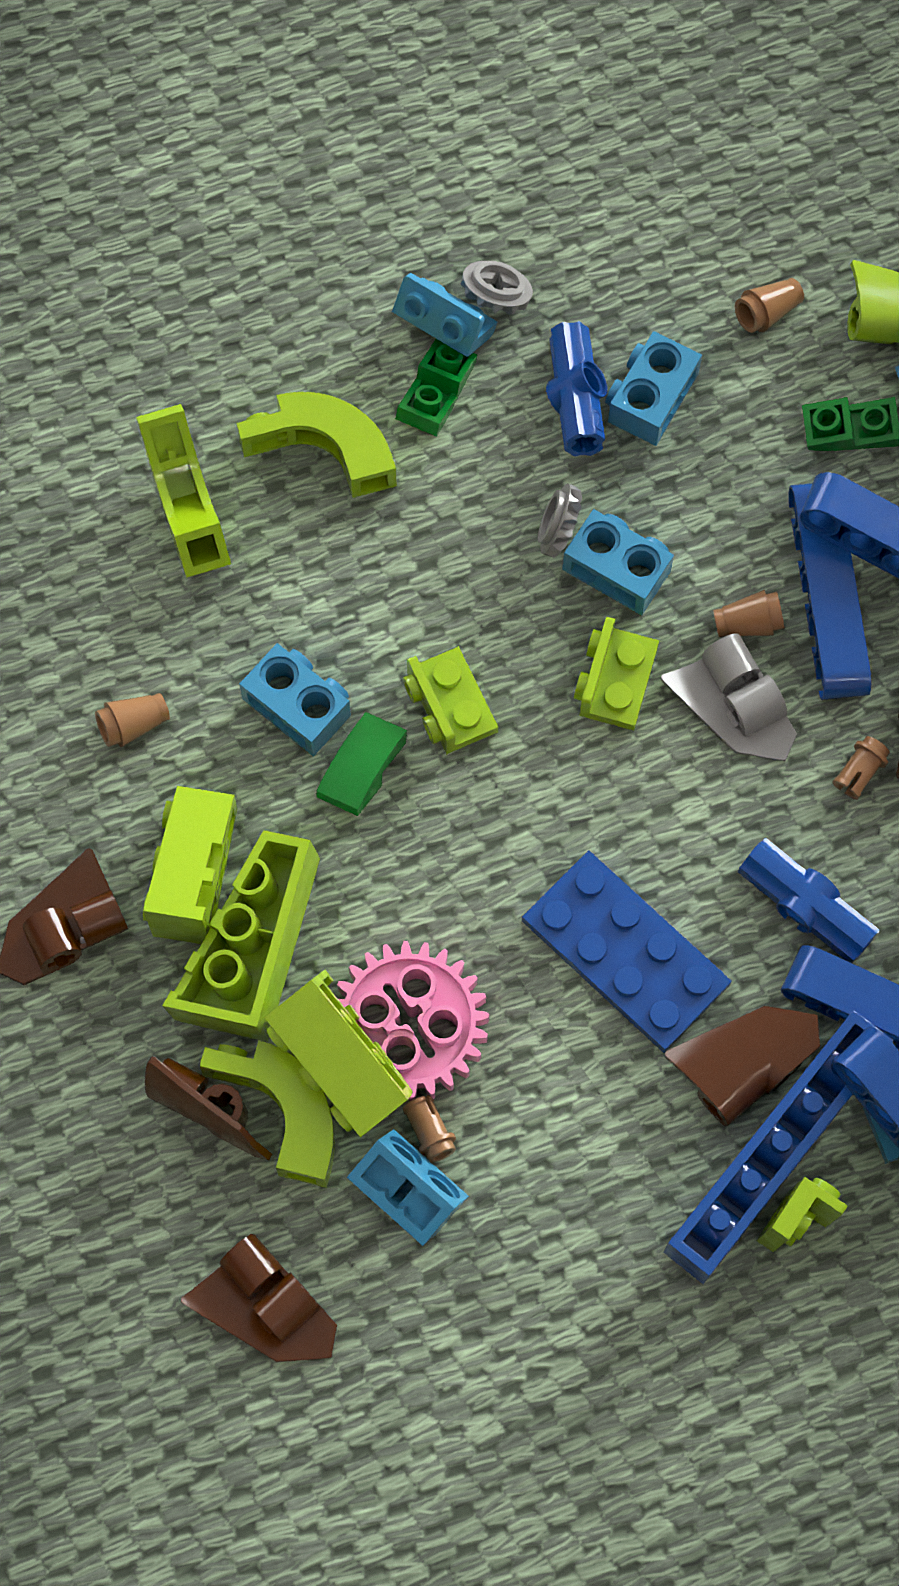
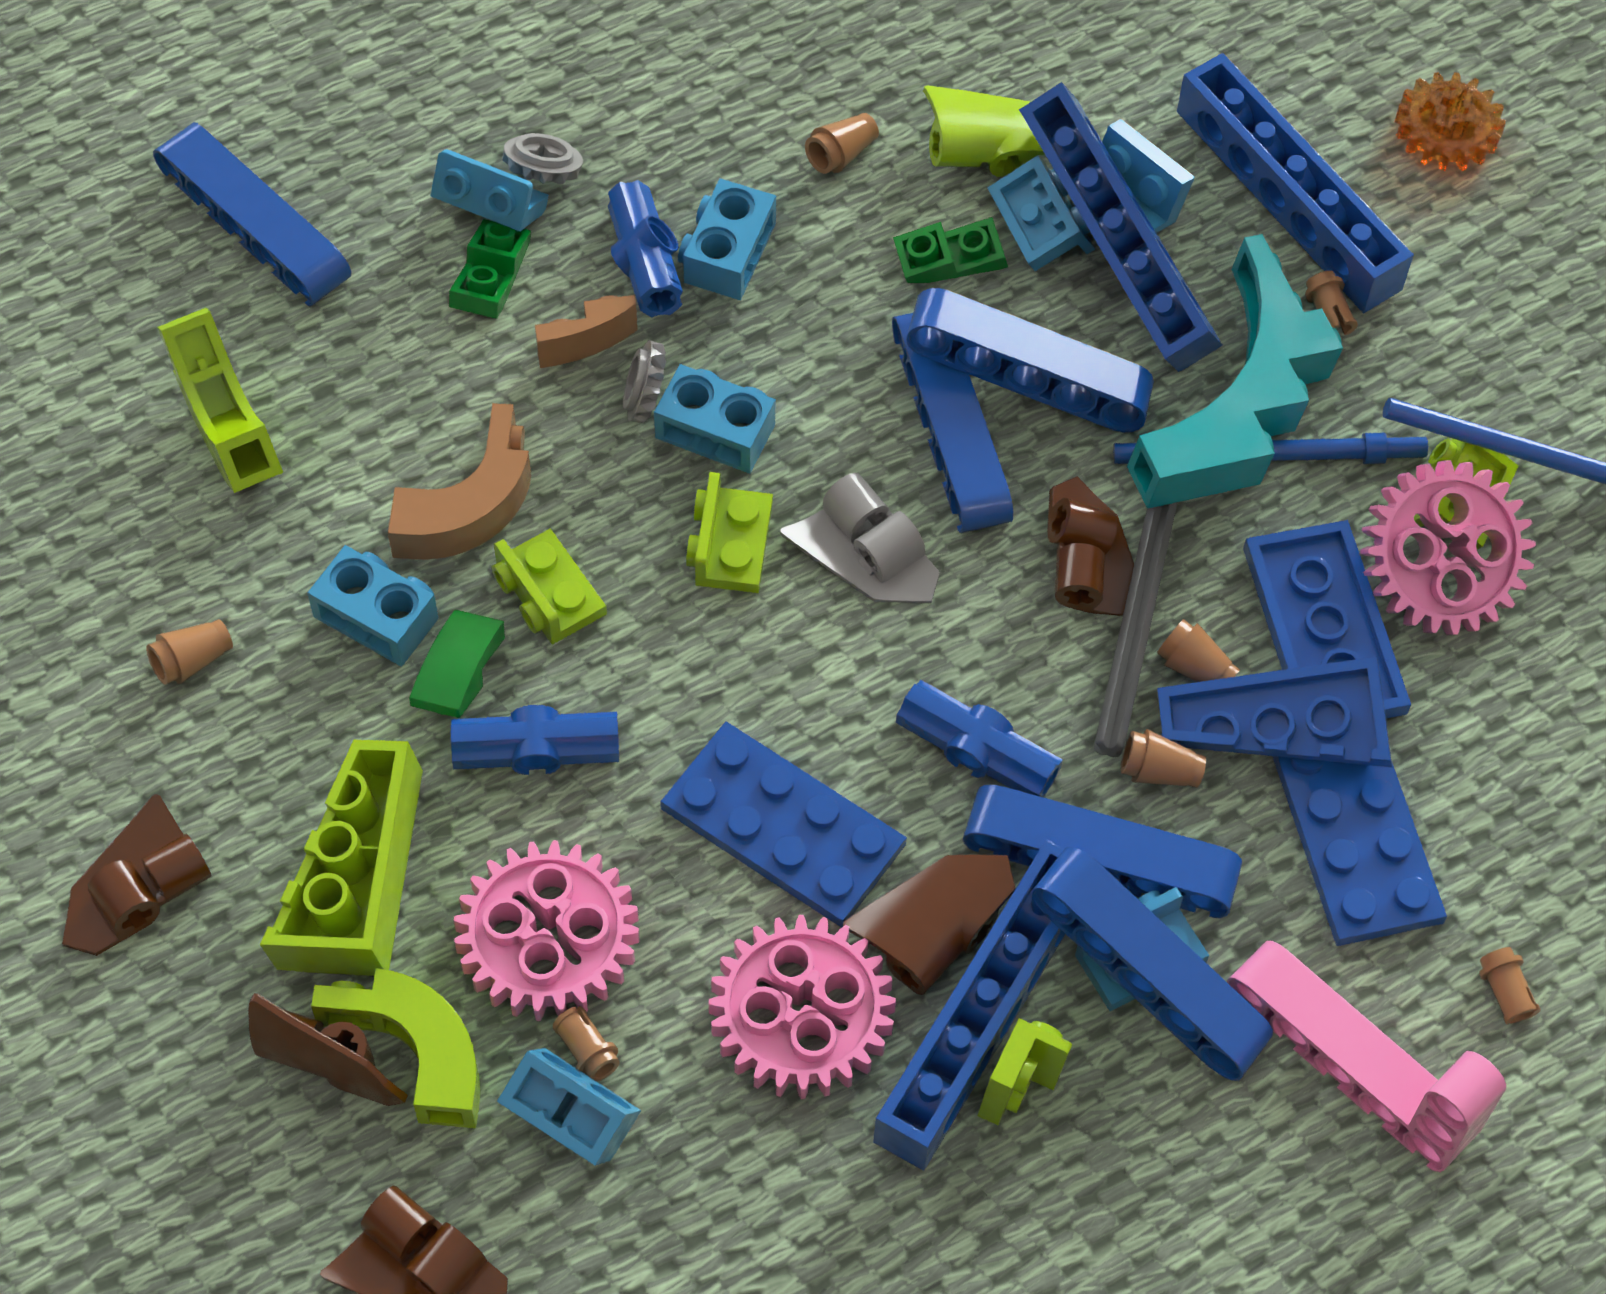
camera: 10 degrees left, 10 degrees down
lime wedge [143,786,238,944] -> none
lime arch [236,392,397,498] -> none
lime wedge [264,969,413,1138] -> none
medium nougat cone [713,590,785,637] -> none
medium nougat pin [832,736,890,800] -> none
none -> blue beam [153,122,352,306]
none -> medium nougat arch [388,403,531,560]
none -> blue piece [451,705,619,775]
none -> medium nougat slope [535,295,638,368]
none -> bright pink gear [709,915,896,1099]

